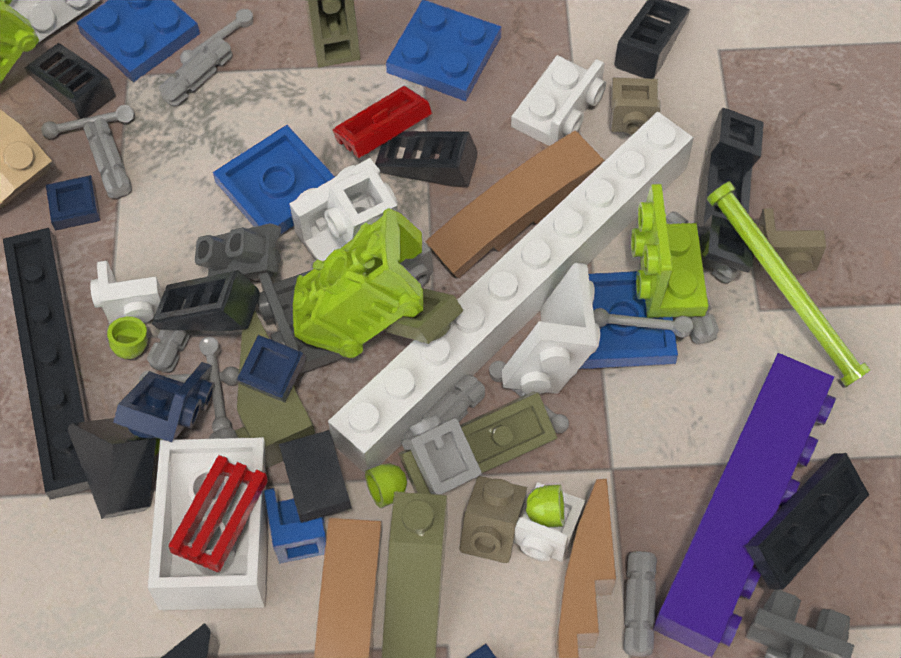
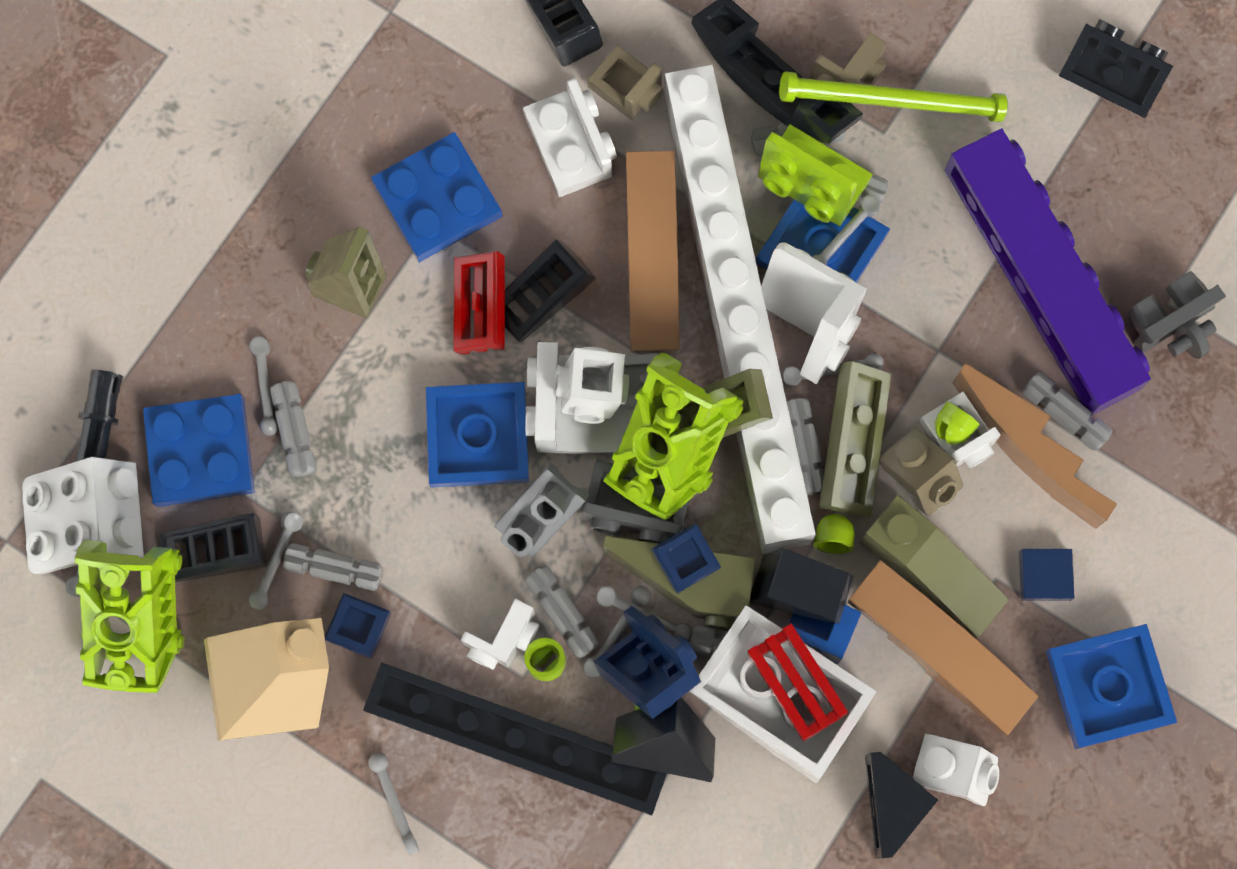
camera: 55 degrees left, 15 degrees up
black slope [152,270,260,331] -> none
light grey bracket [401,414,482,495] -> none
black tile [745,453,869,590] -> none

